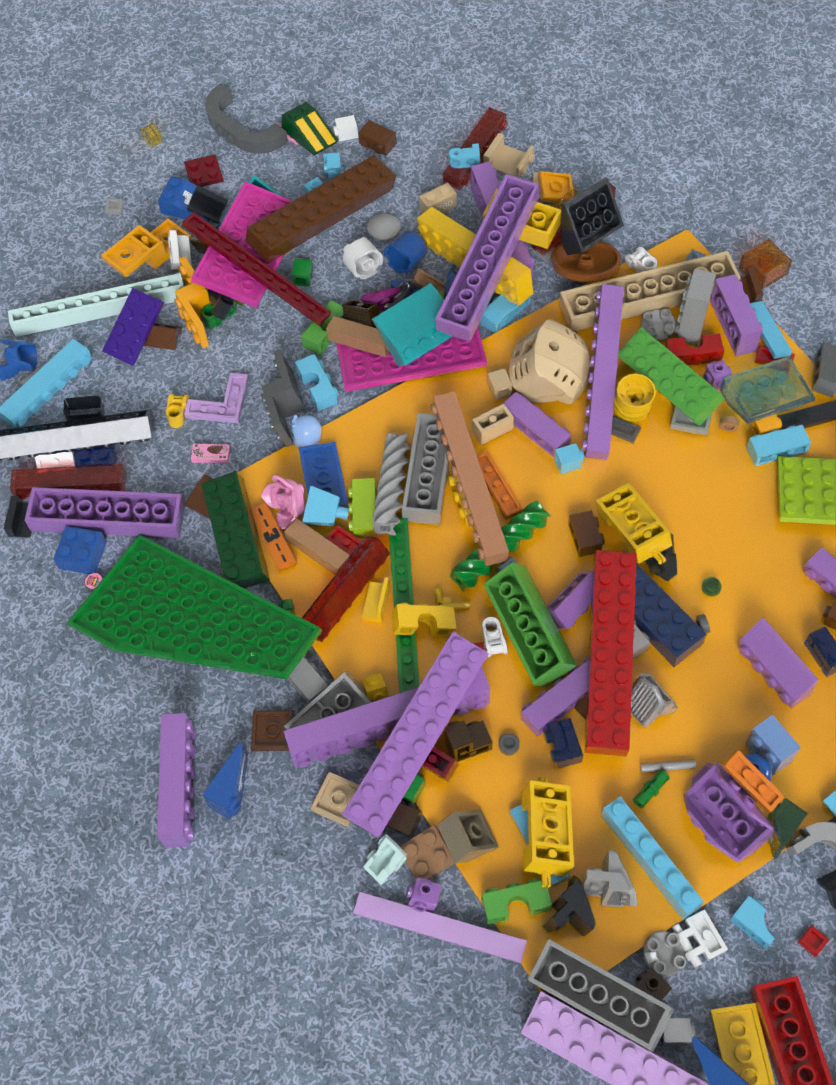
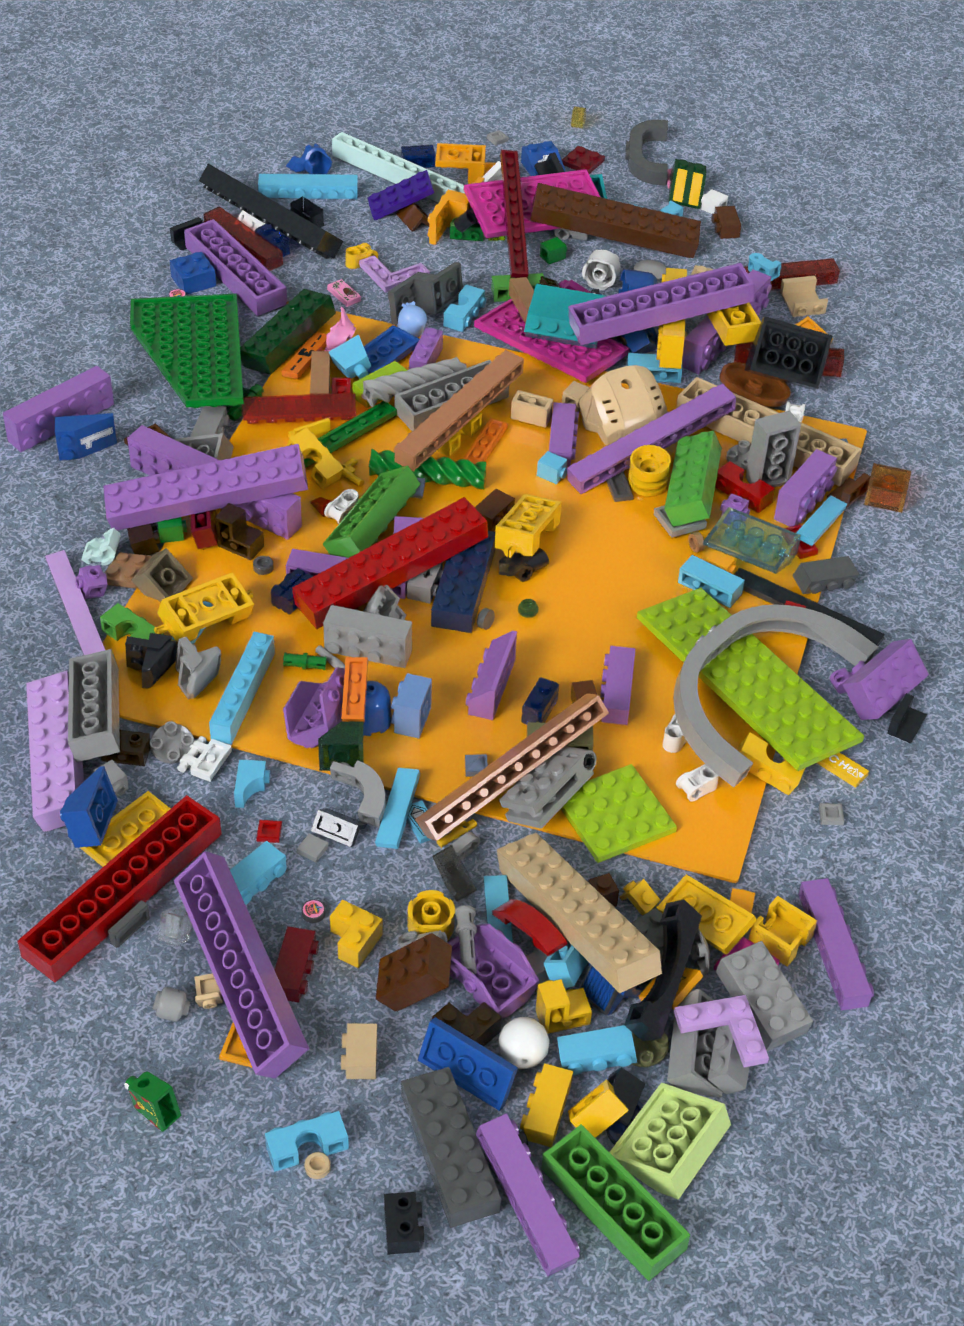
camera: 45 degrees right, 15 degrees down
none -> light grey brick [323,605,412,668]
none -> clear blue brick [401,145,435,168]
none -> medium lavender brick [409,327,443,369]

